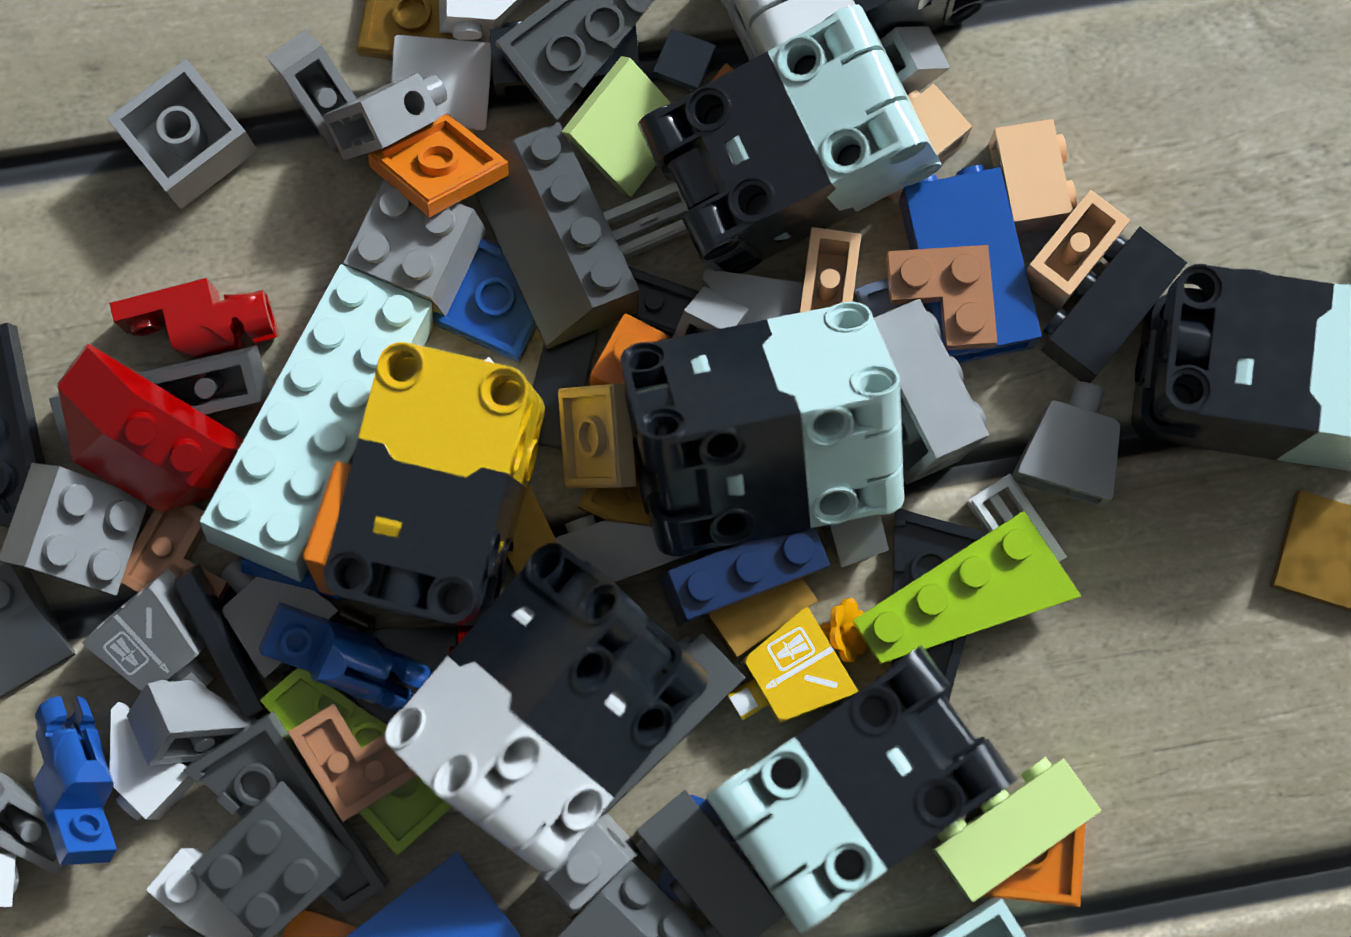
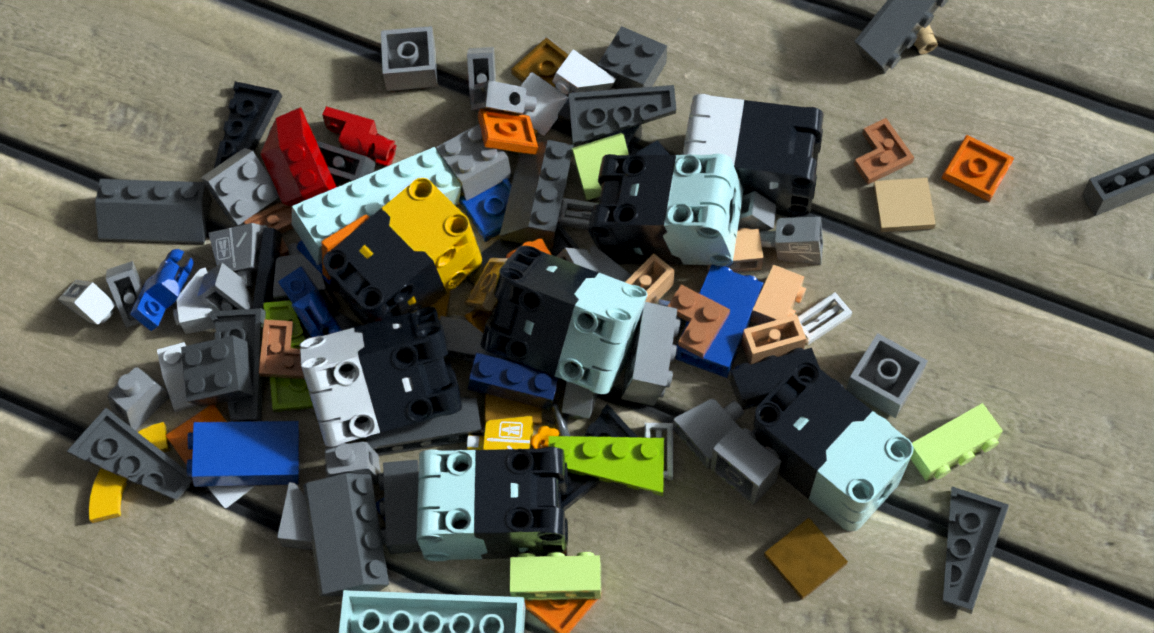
camera: 35 degrees right, 15 degrees down
none -> dark grey bar [546,404,570,436]
none -> light grey brick [710,424,781,505]
none -> light grey torso [760,217,823,265]
none -> white tile [798,292,852,345]
none -> light grey brick [846,333,928,418]

